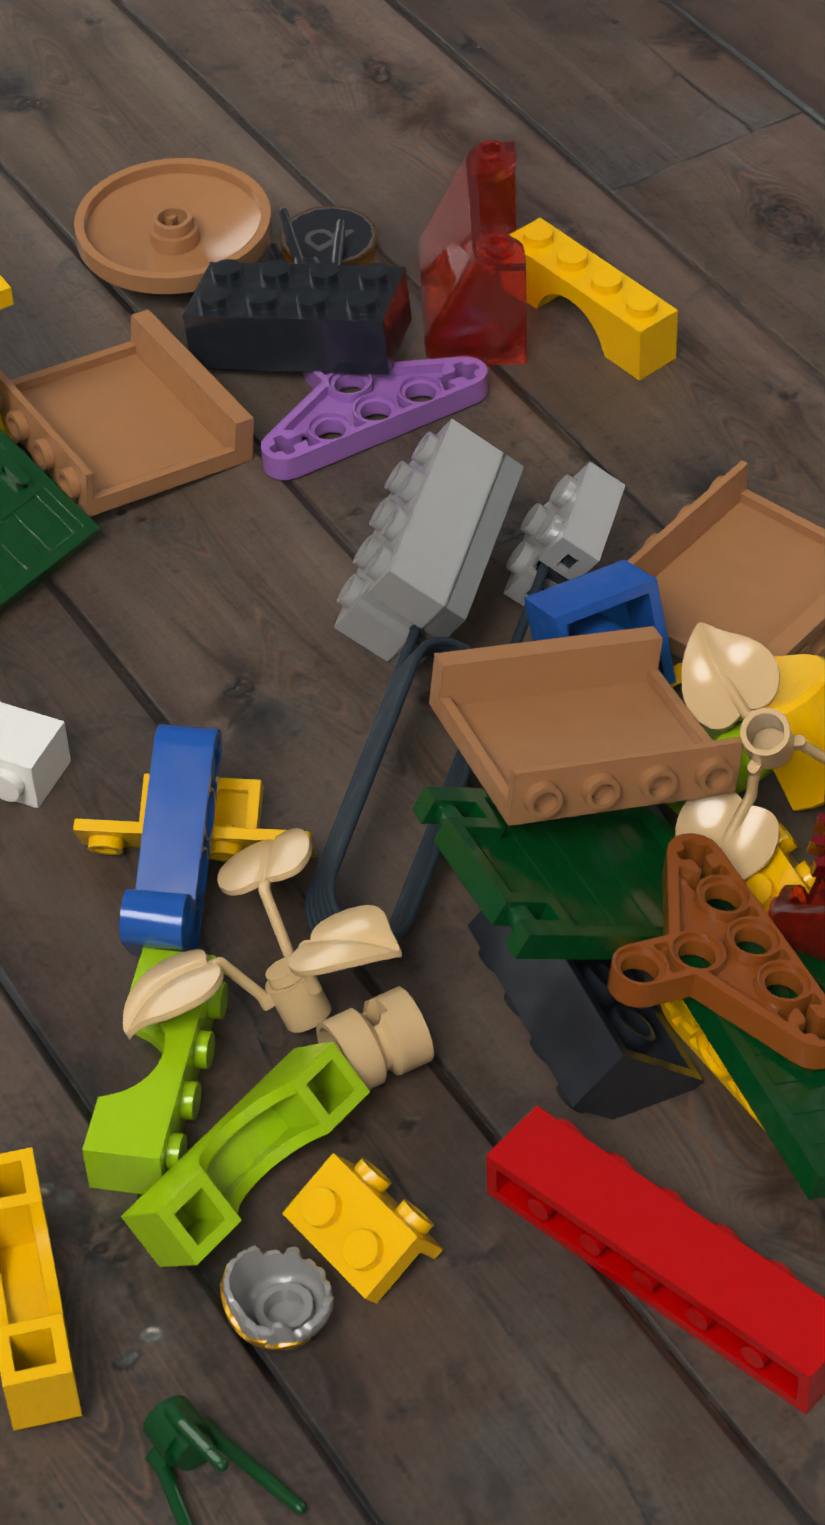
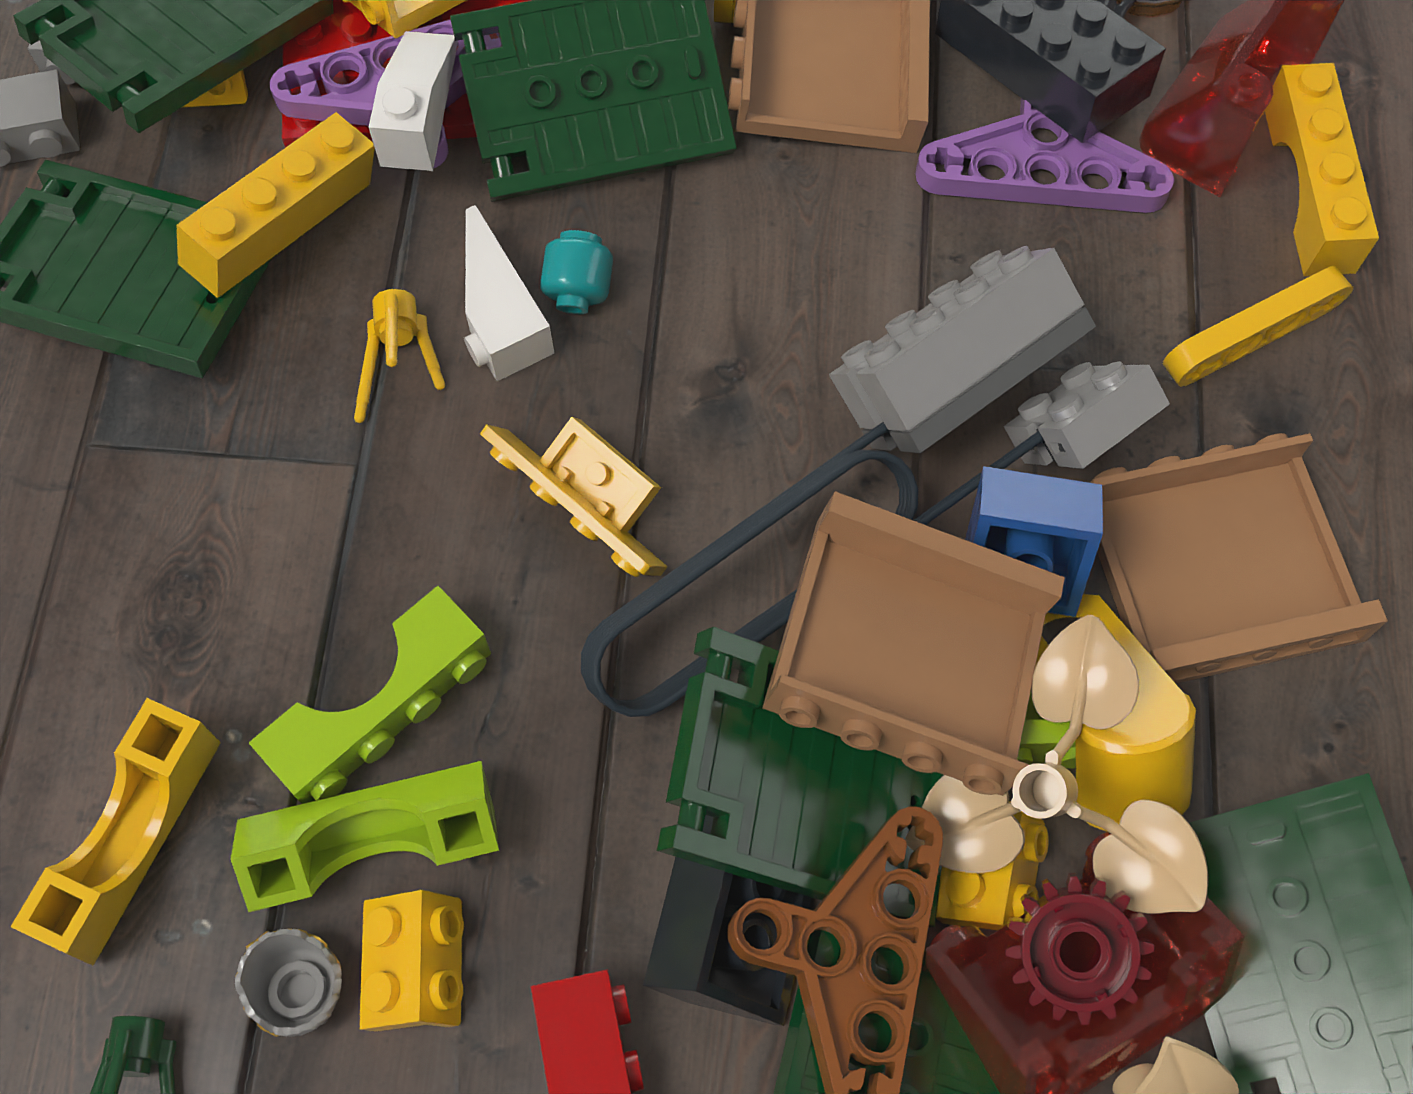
camera: 35 degrees right, 20 degrees up
blue beam [119,724,222,956] -> none
tan plant [123,828,402,1040] -> none
tan wheel [316,986,434,1090] -> none
none -> teal head [540,230,613,314]
none -> yellow beam [1163,266,1353,387]

